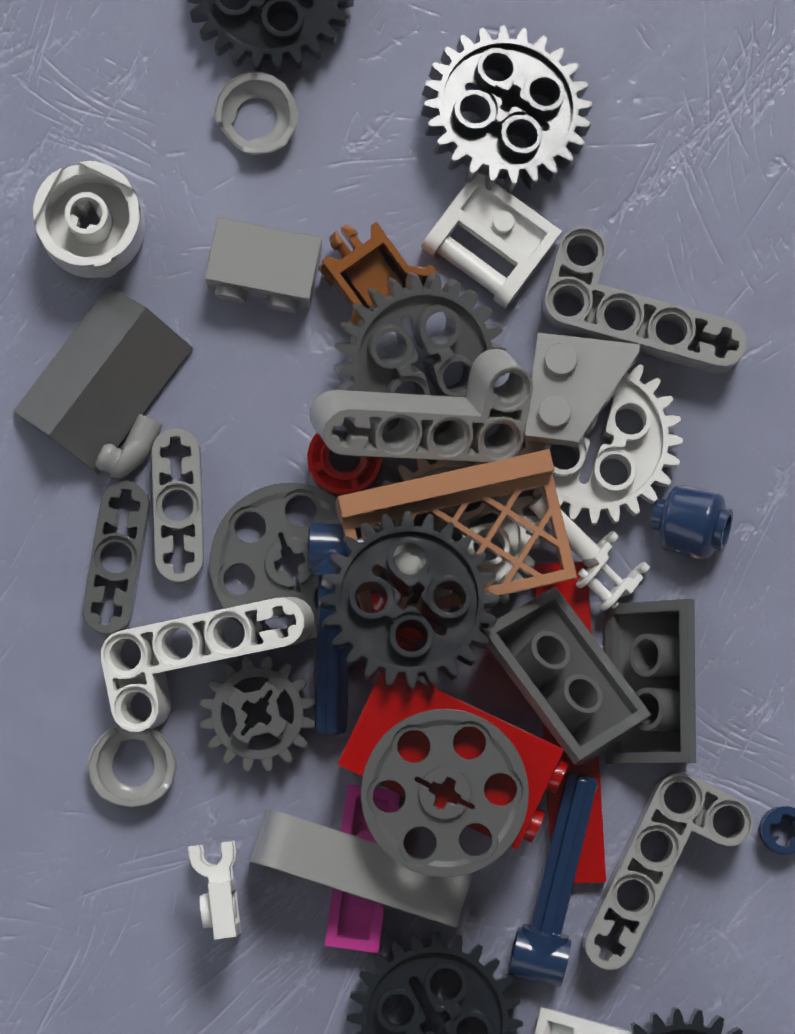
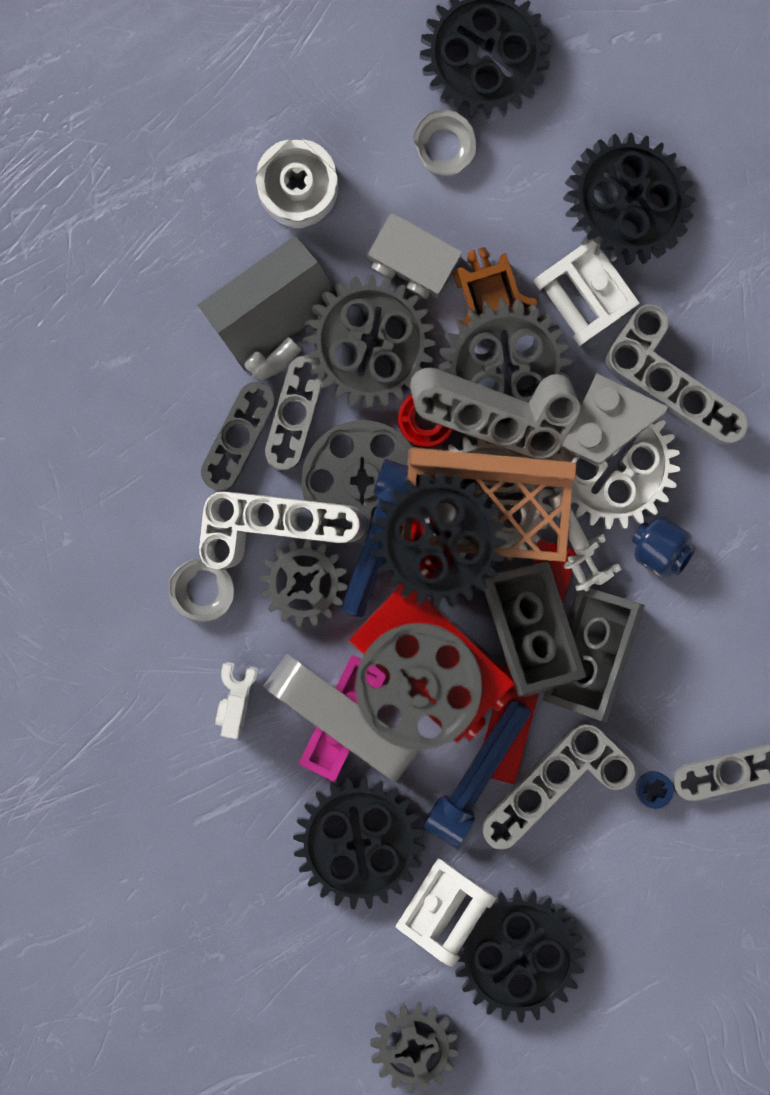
camera: 25 degrees right, 5 degrees up
none -> dark grey gear [303,275,435,408]

